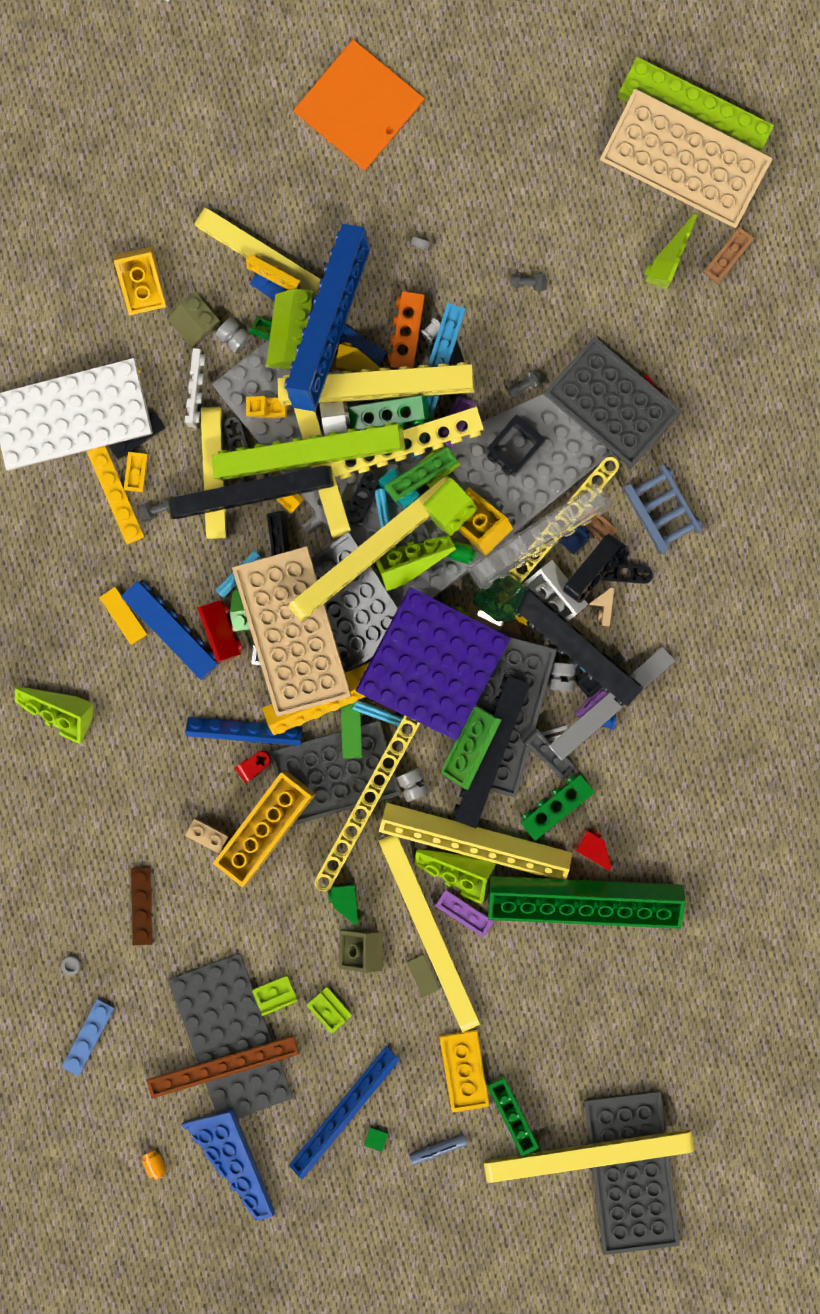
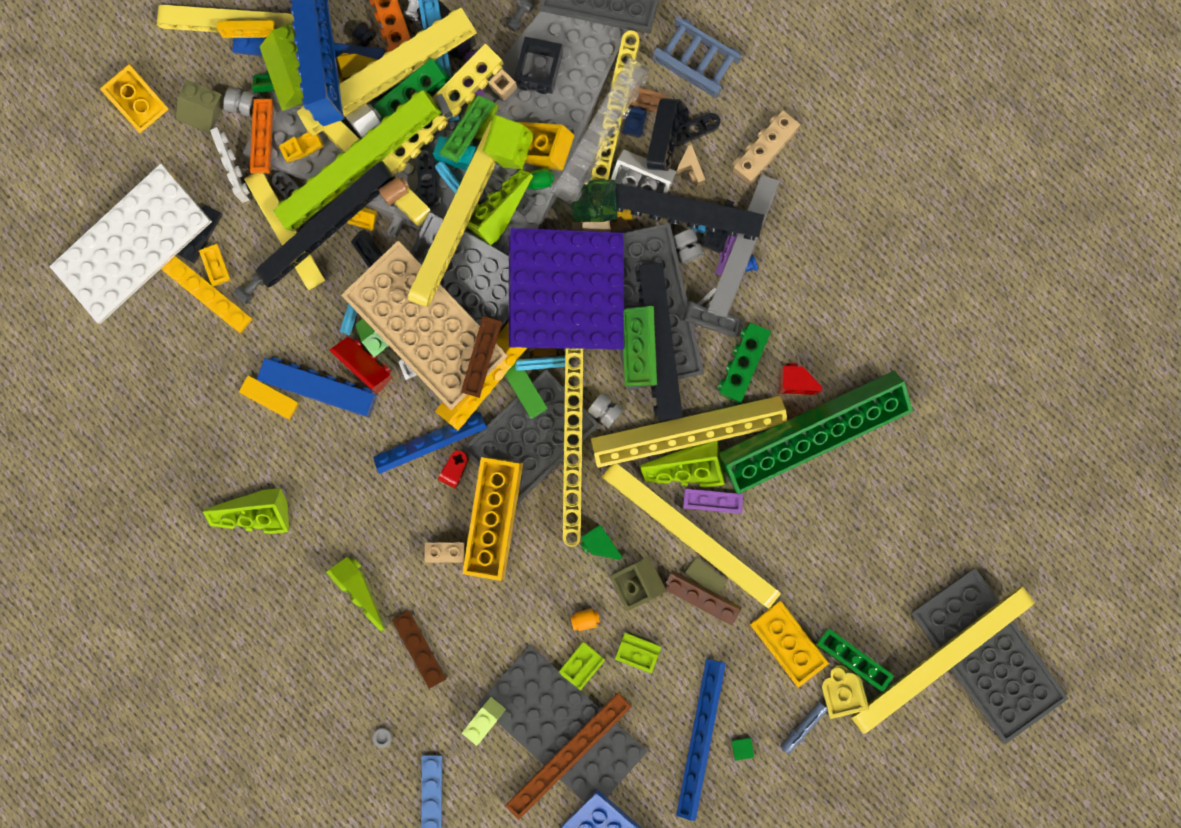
camera: 25 degrees left, 5 degrees down
none -> orange tile [250,99,274,174]
none -> lime wedge [326,557,386,632]
none -> black wheel [352,22,376,47]
none -> medium nougat brick [378,177,409,206]
none -> dark grey tile [435,94,453,118]
none -> reddish brown plate [461,316,502,398]
none -> yellowish green brick [462,697,506,746]
none -> tan brick [488,69,517,101]
none -> light orange brick [570,608,600,631]
none -> reddish brown plate [664,570,742,625]
none -> tan brick [732,111,800,186]
none -> light yellow plate [822,665,869,719]

